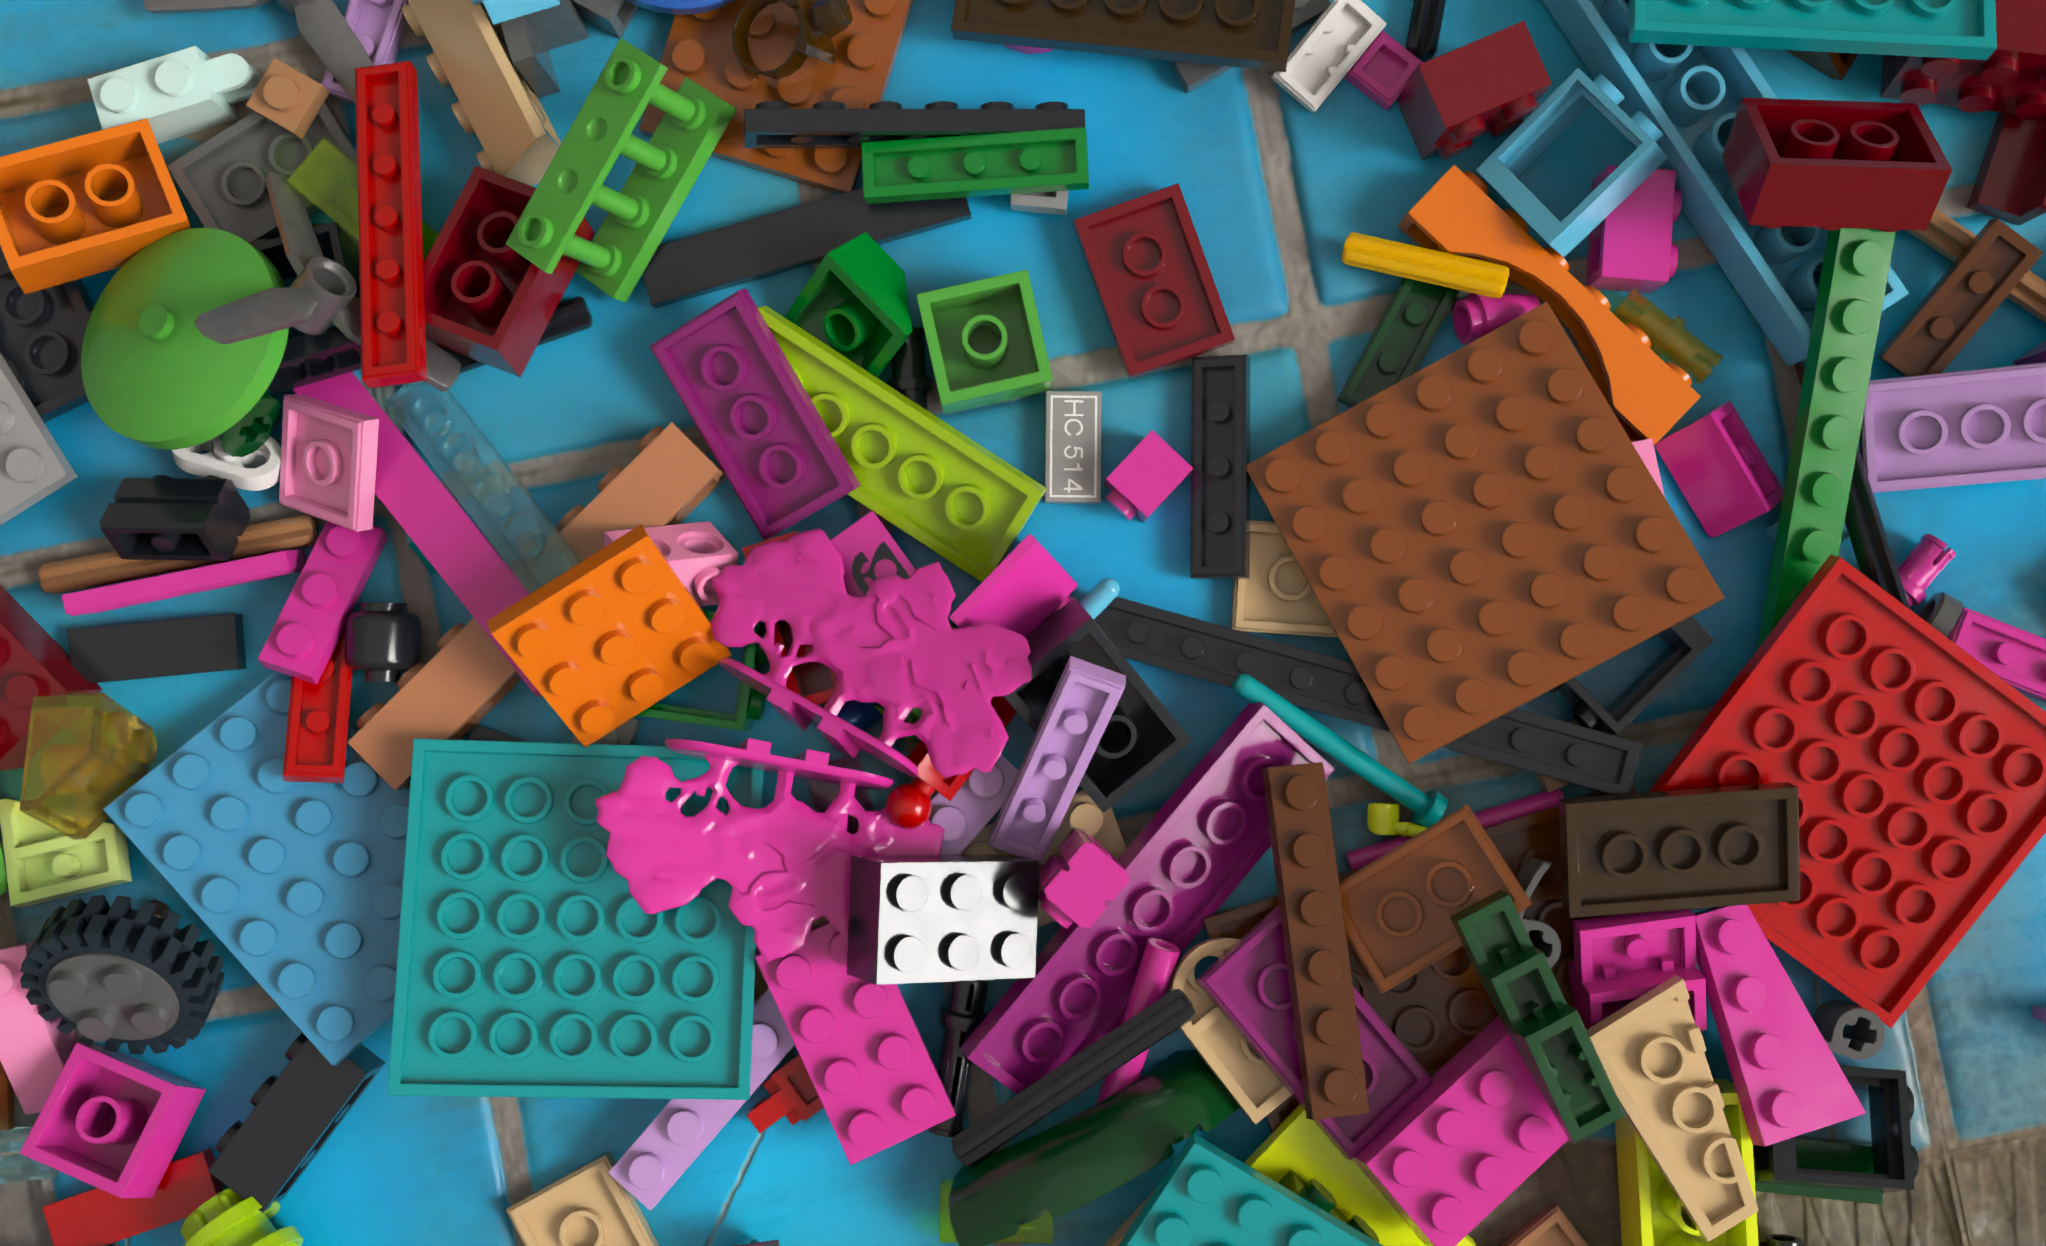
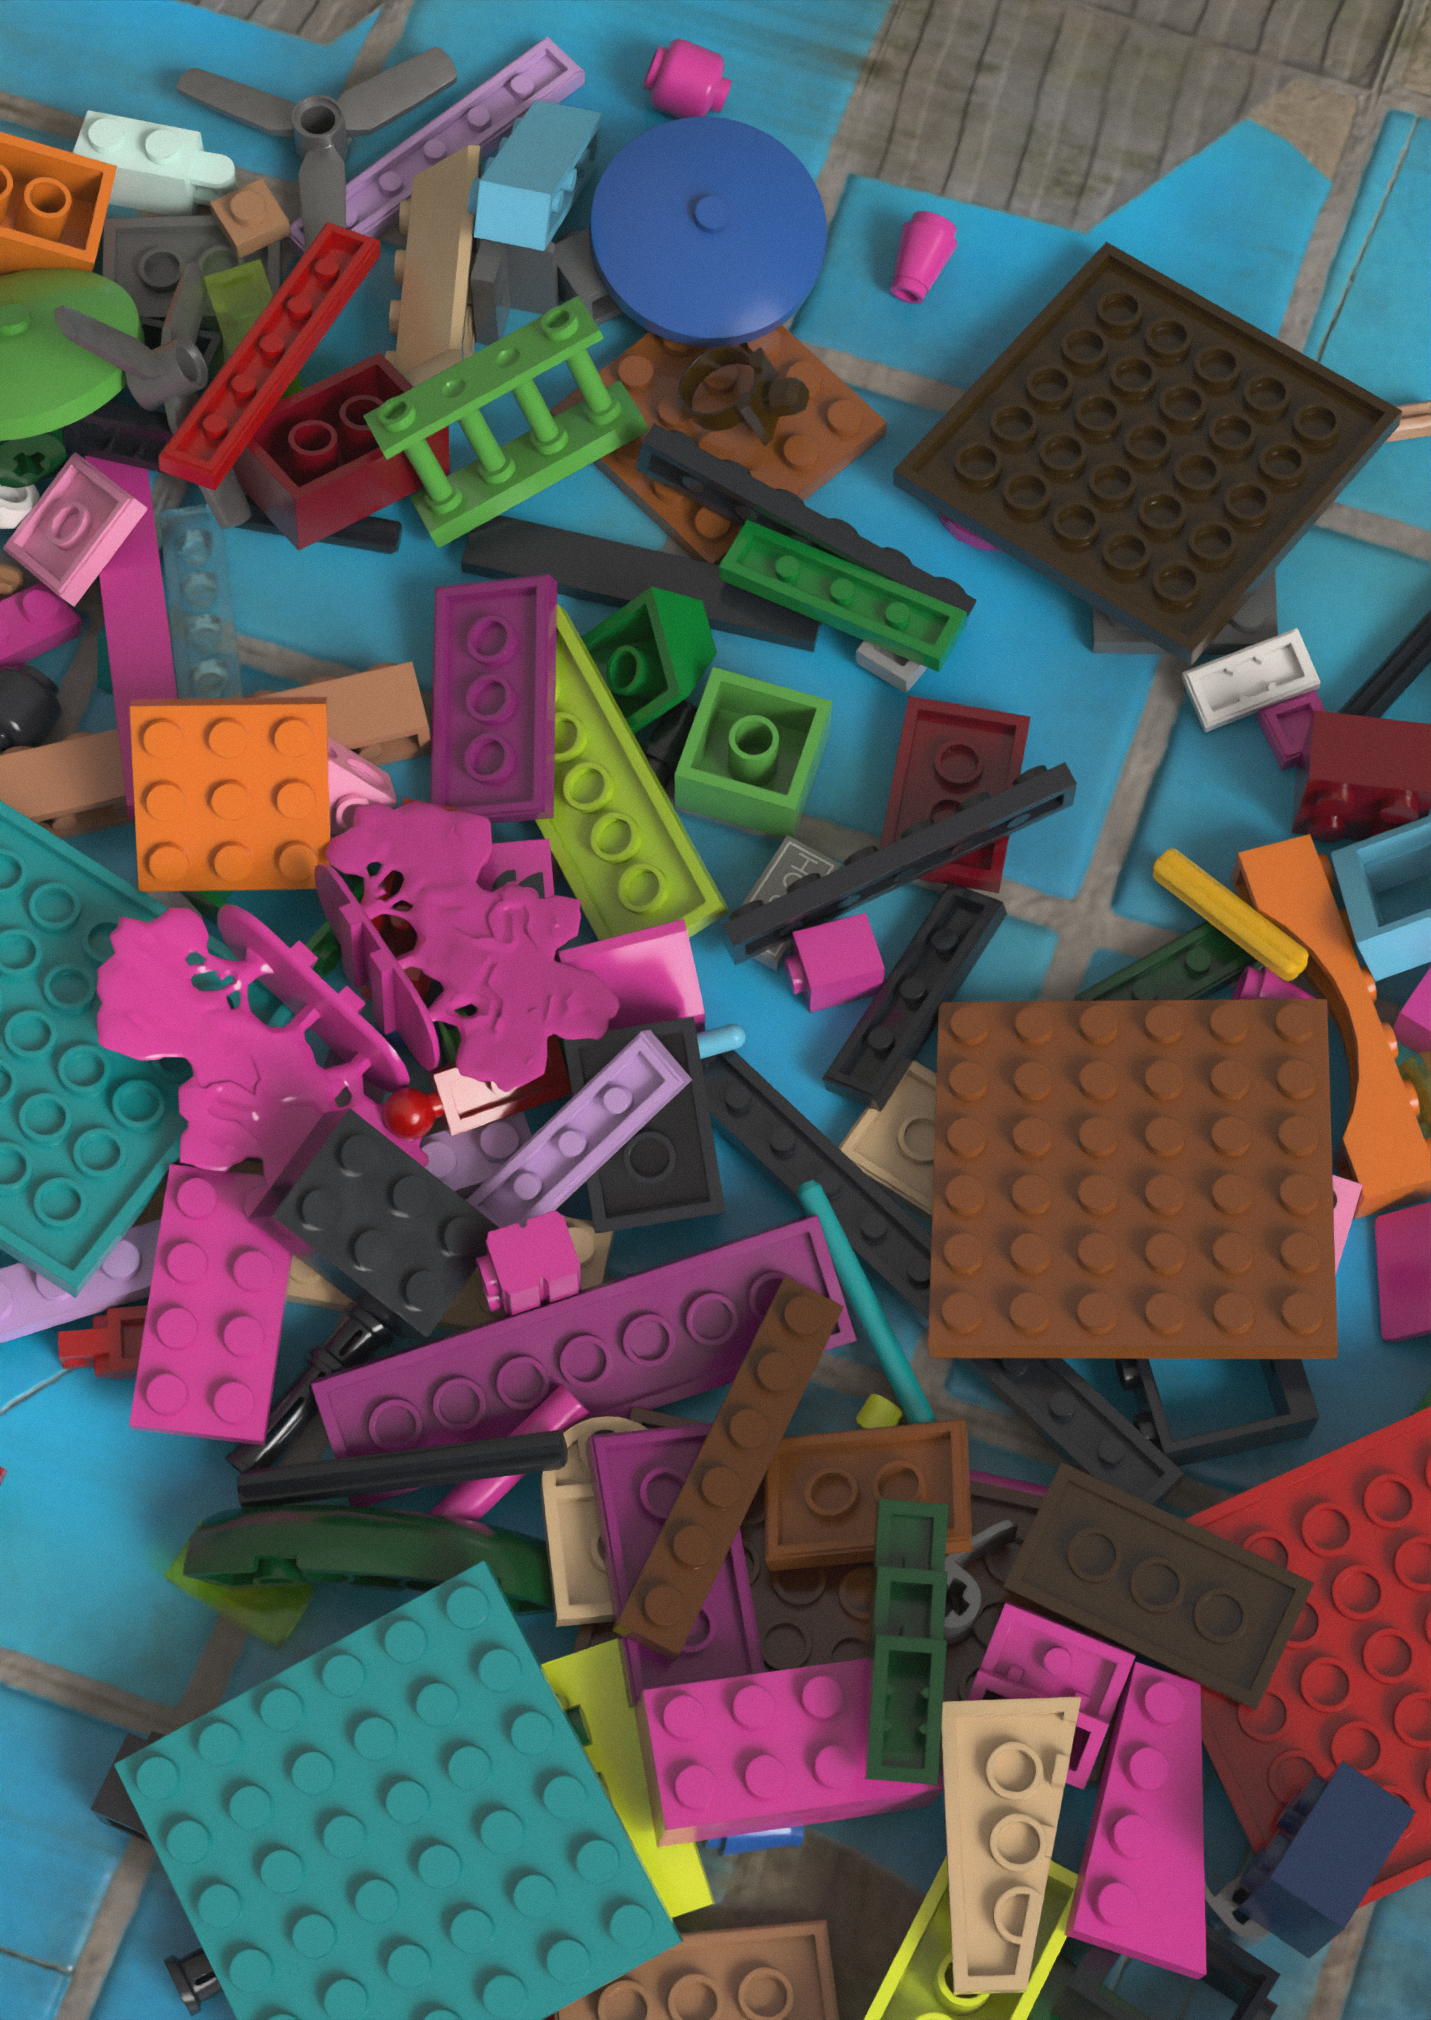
camera: 30 degrees right, 20 degrees down
none -> black plate [722,762,1077,965]
none -> dark blue brick [1238,1761,1416,1959]

